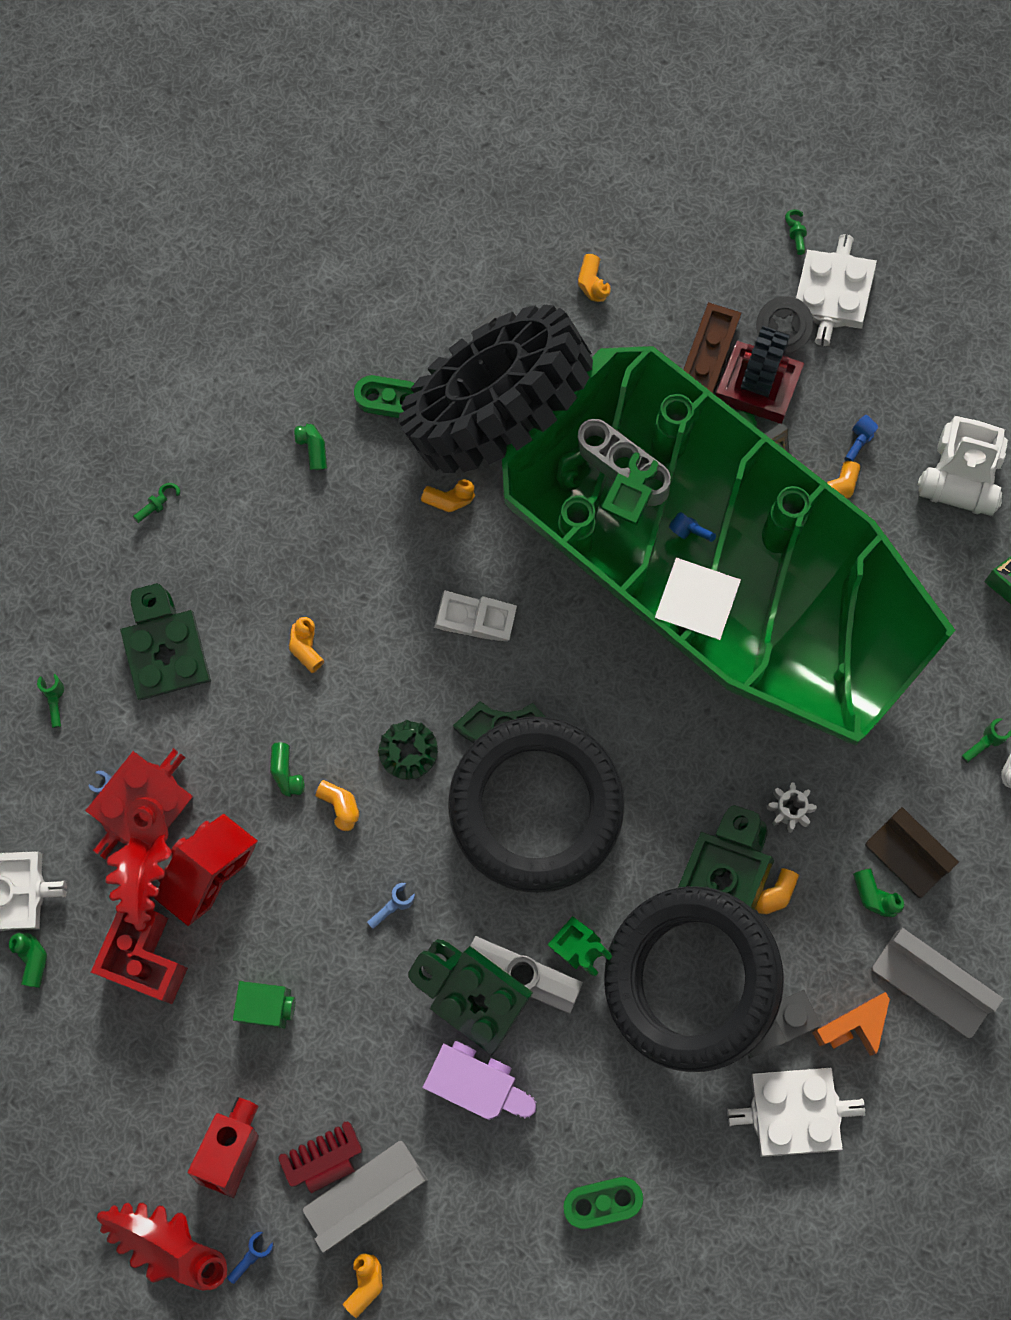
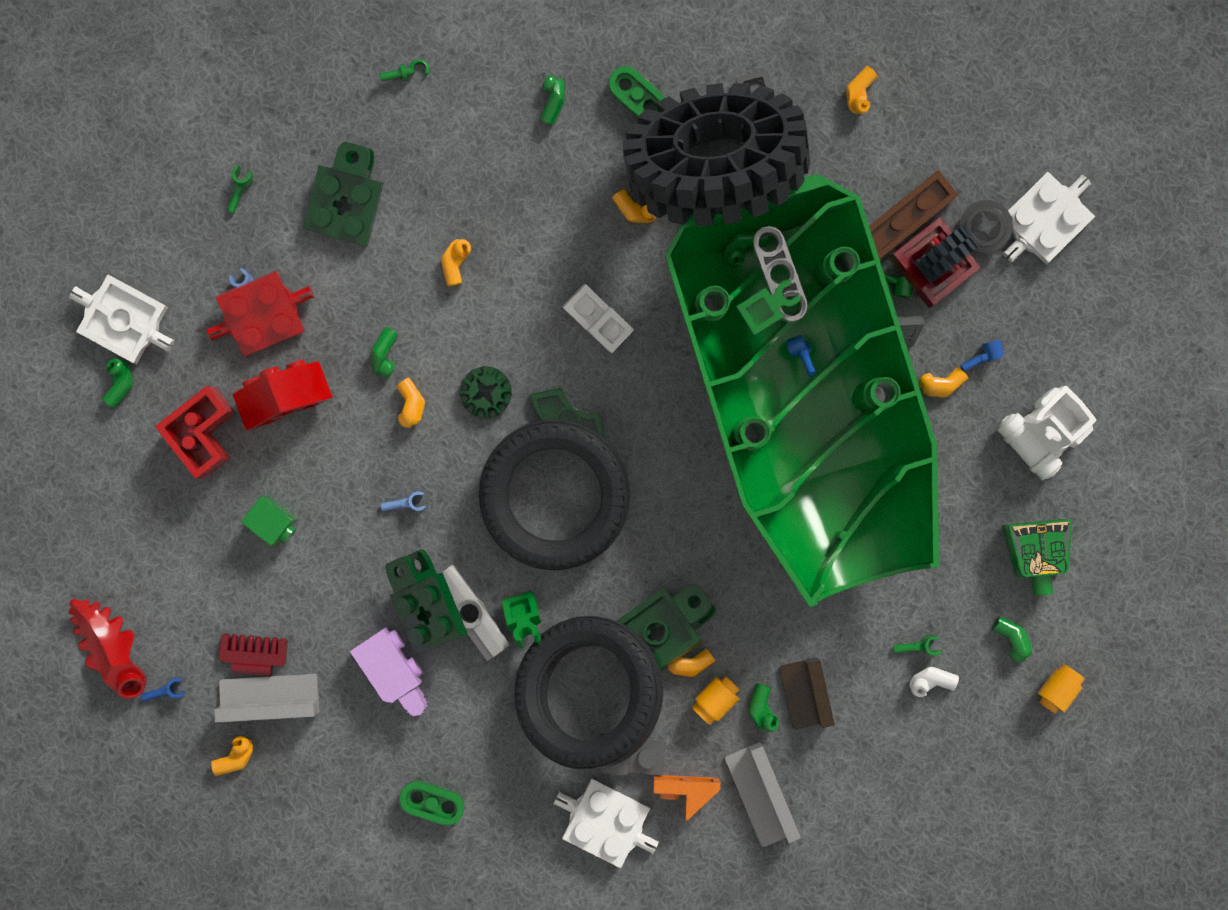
camera: 20 degrees right, 15 degrees up
red plant [105,797,172,931] -> none
red torso [187,1097,259,1199] -> none
white sticker [655,558,741,640] -> none
white gear [767,782,817,833] -> none
green hand [785,209,807,255] -> none
none -> light orange brick [692,676,740,725]

